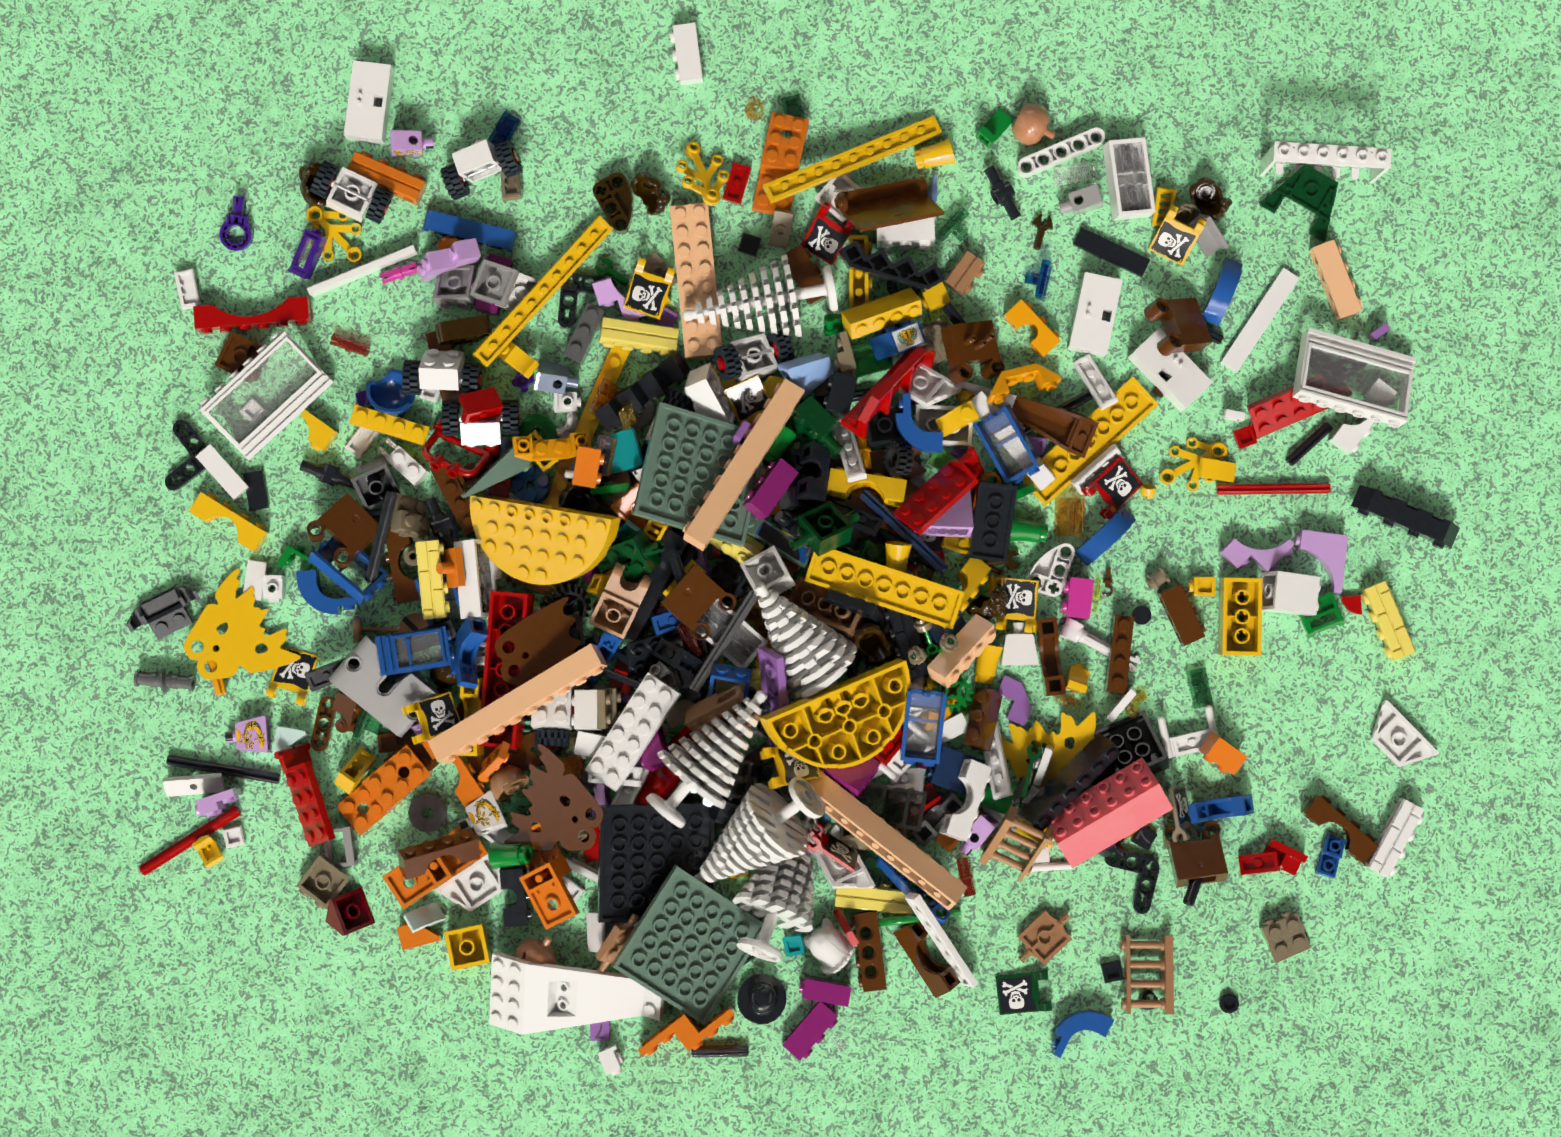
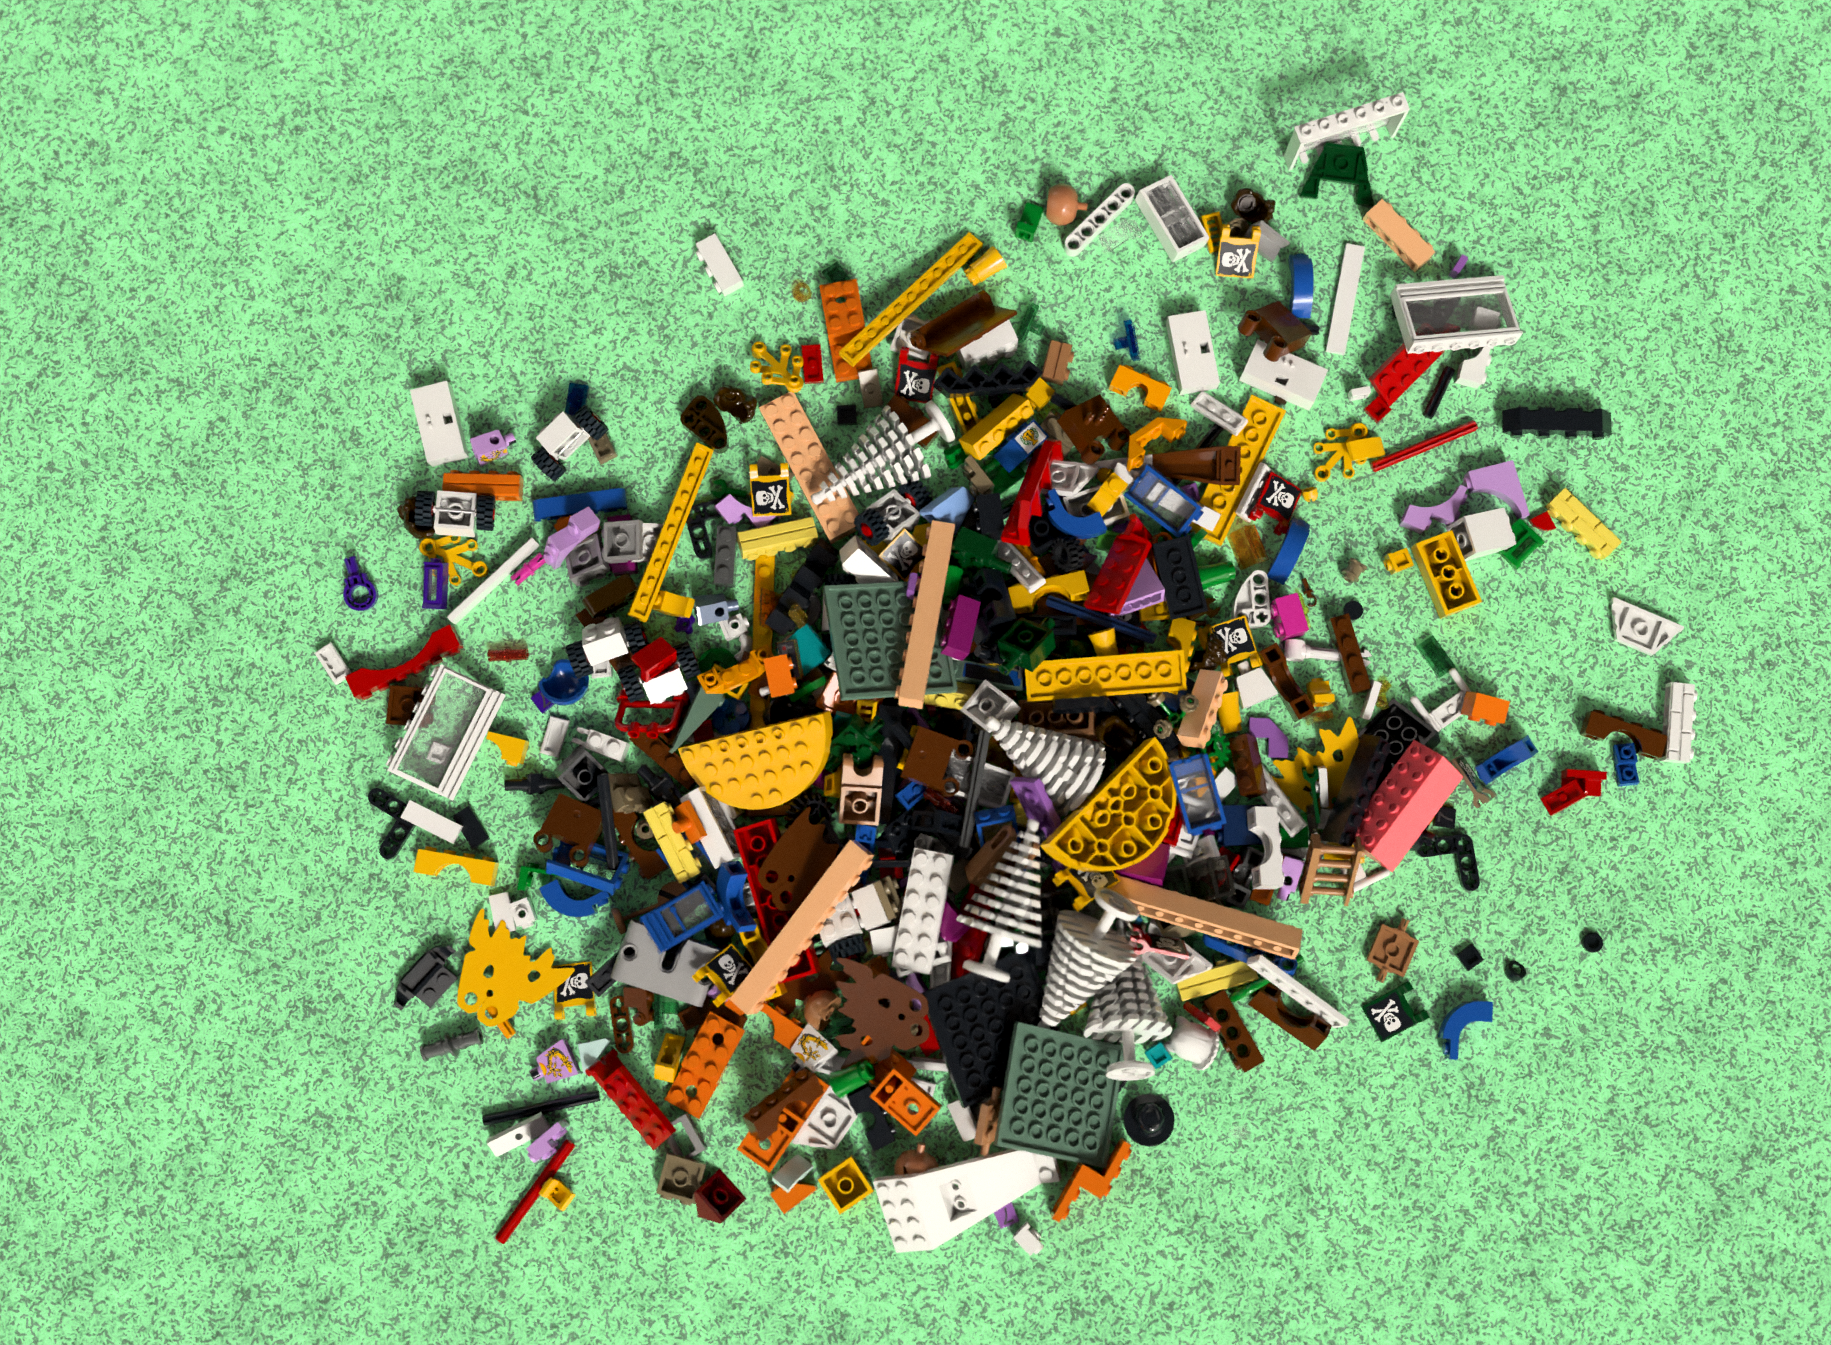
camera: 20 degrees left, 5 degrees down
white tile [222,825,246,849] -> none
yellow arch [349,405,430,446] -> none
flat silver tile [408,794,447,832] -> none
orange plate [478,741,510,782] -> none
medium lavender tile [654,306,679,328] -> none
black axle [691,1045,749,1058] -> none
magenta brick [782,1001,838,1061] -> none
magenta brick [799,974,852,1007] -> none
medium blue bar [928,174,938,203] -> none
clear red axle [956,857,976,897] -> none
black pin [984,165,1021,221] -> none
dark brown bar [1032,214,1053,250] -> none
light grey torso [1058,184,1104,216] -> none
black tile [1073,227,1150,278] -> none
medium nougat fence [1120,935,1174,1014] -> none
reddish brown brick [1157,584,1206,646] -> none
reddish brown piece [1163,821,1228,906] -> none
dark tan plate [1259,910,1311,963] -> none

